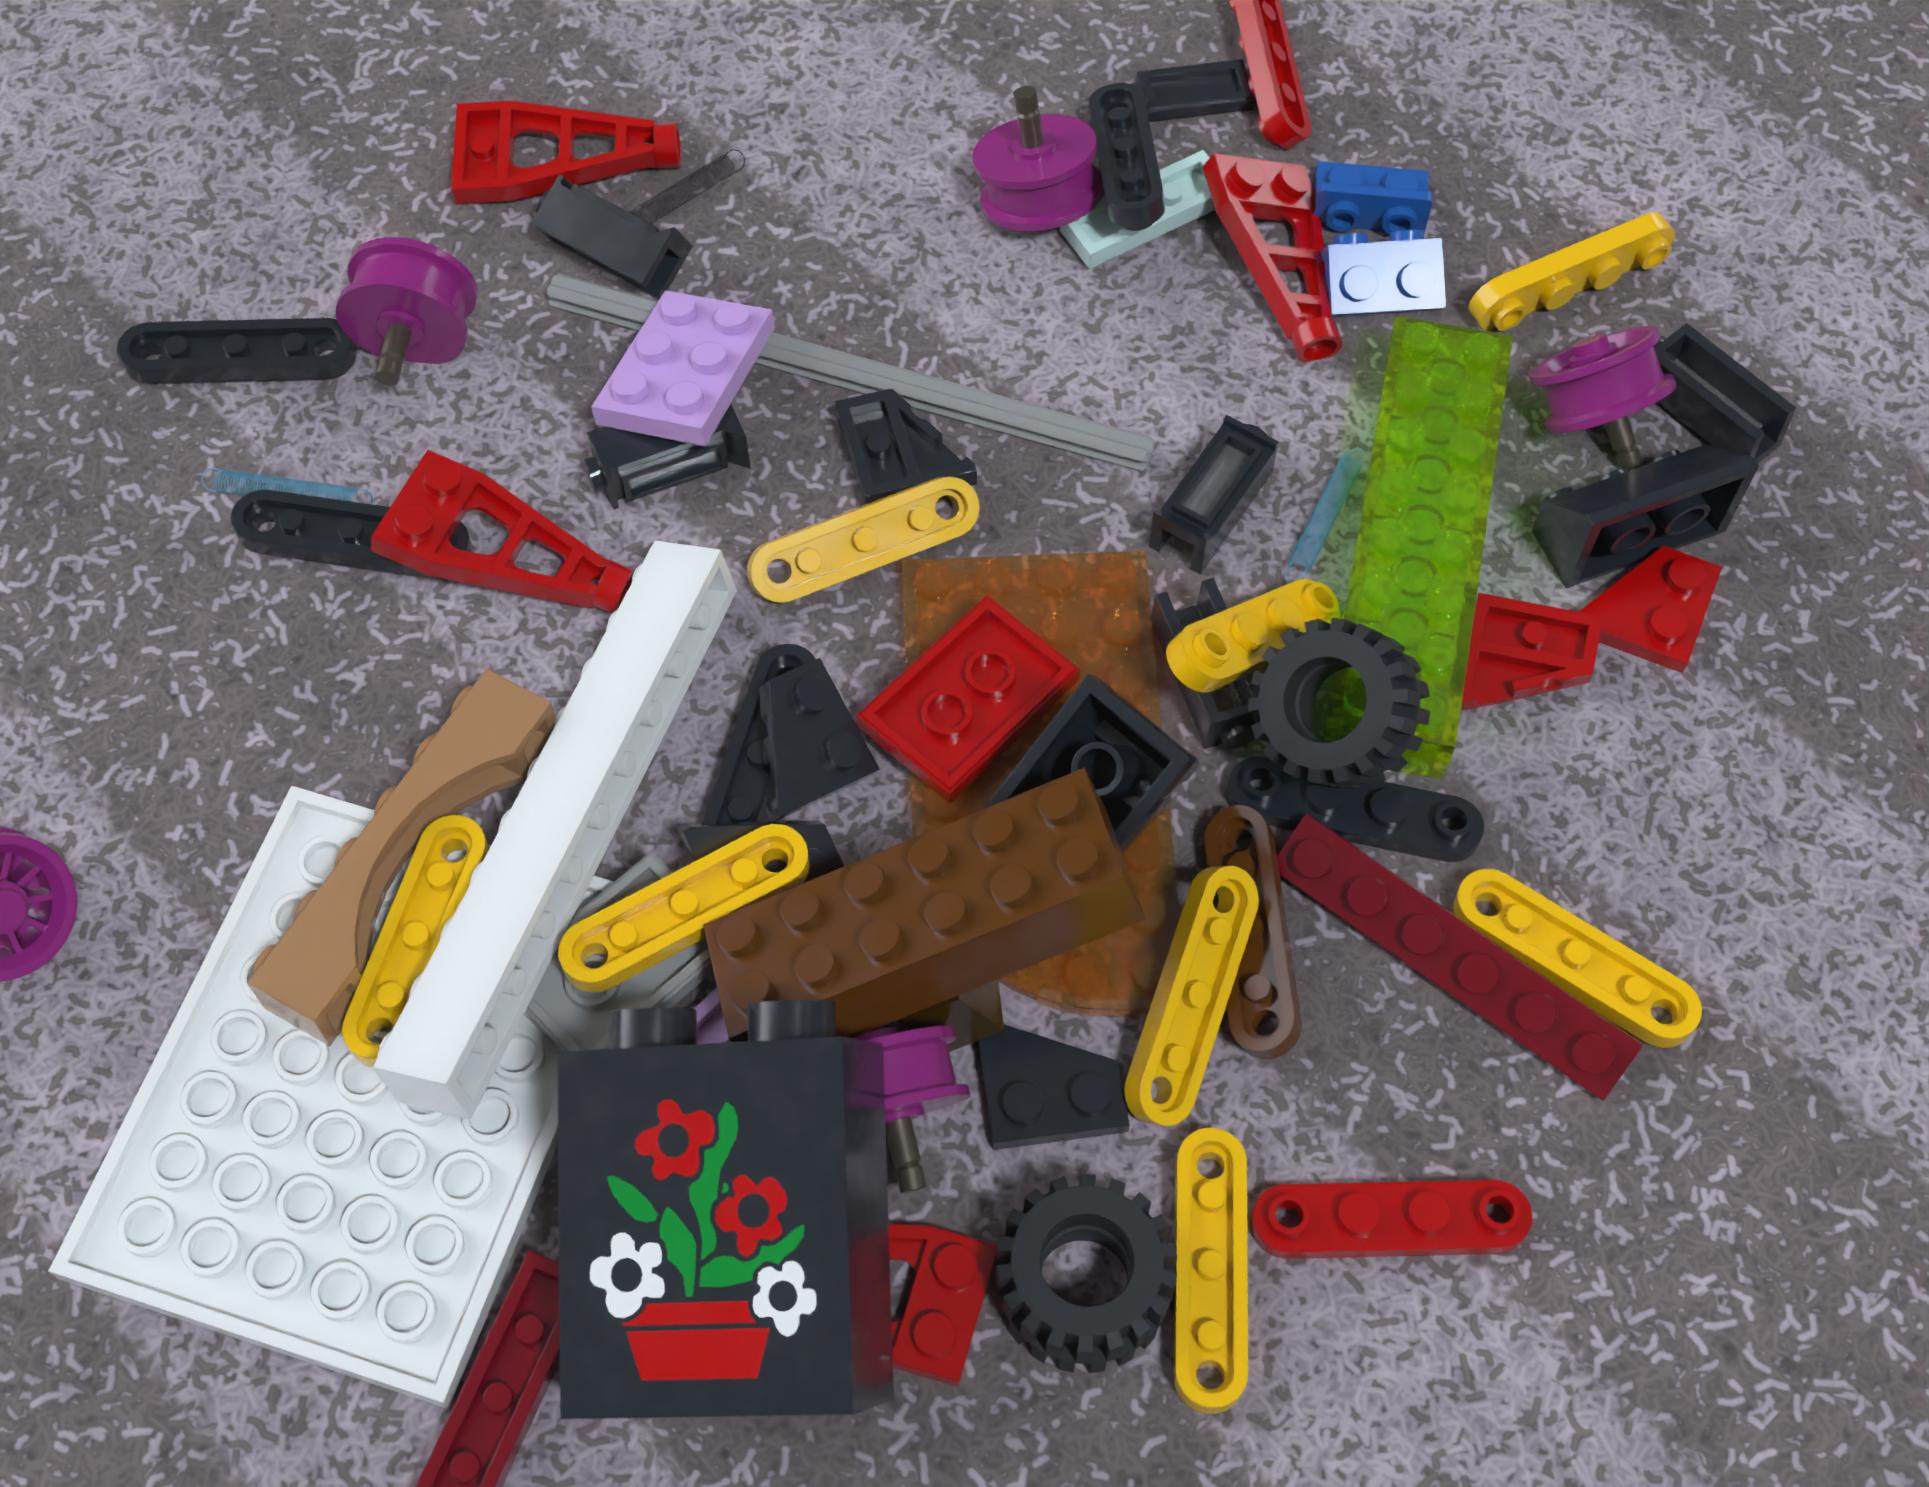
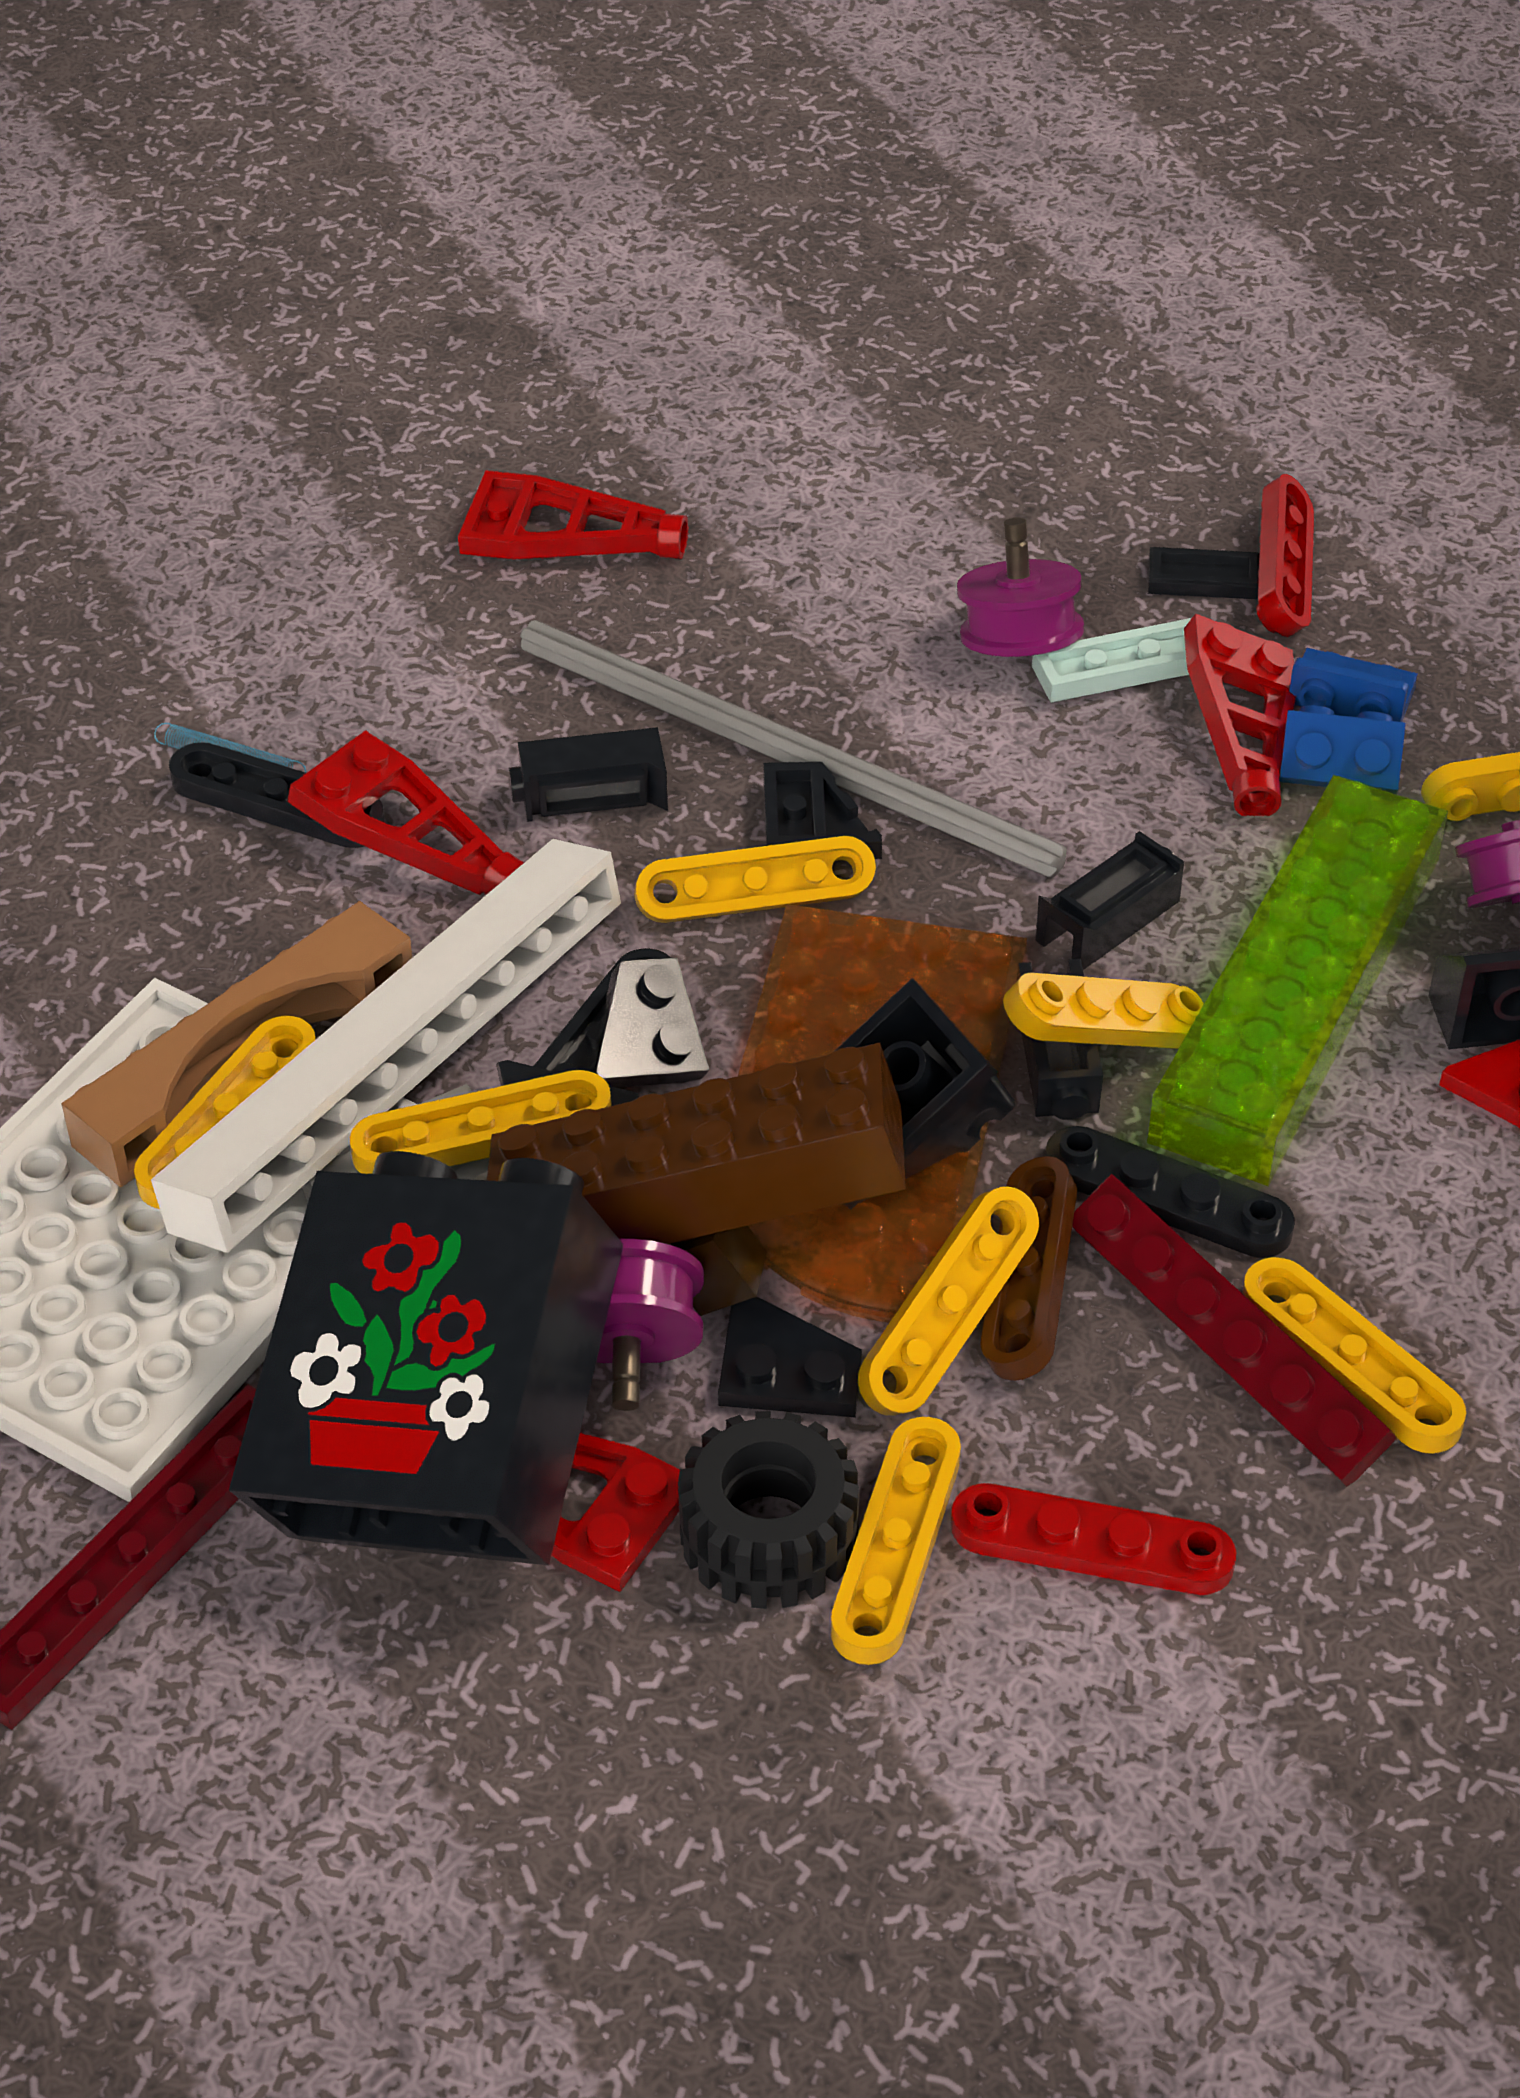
camera: 15 degrees right, 15 degrees down
black plate [117,318,357,383] -> none
magenta wheel [336,237,478,386] -> none
black window [531,174,693,299] -> none
lavender plate [591,290,775,446] -> none
black piece [629,149,745,224] -> none
red tile [856,595,1080,804] -> none
black plate [1089,83,1165,231] -> none
black tyre [1248,618,1430,789] -> none
medium azure piece [1284,448,1365,583] -> none
red wing [1454,593,1604,710] -> none

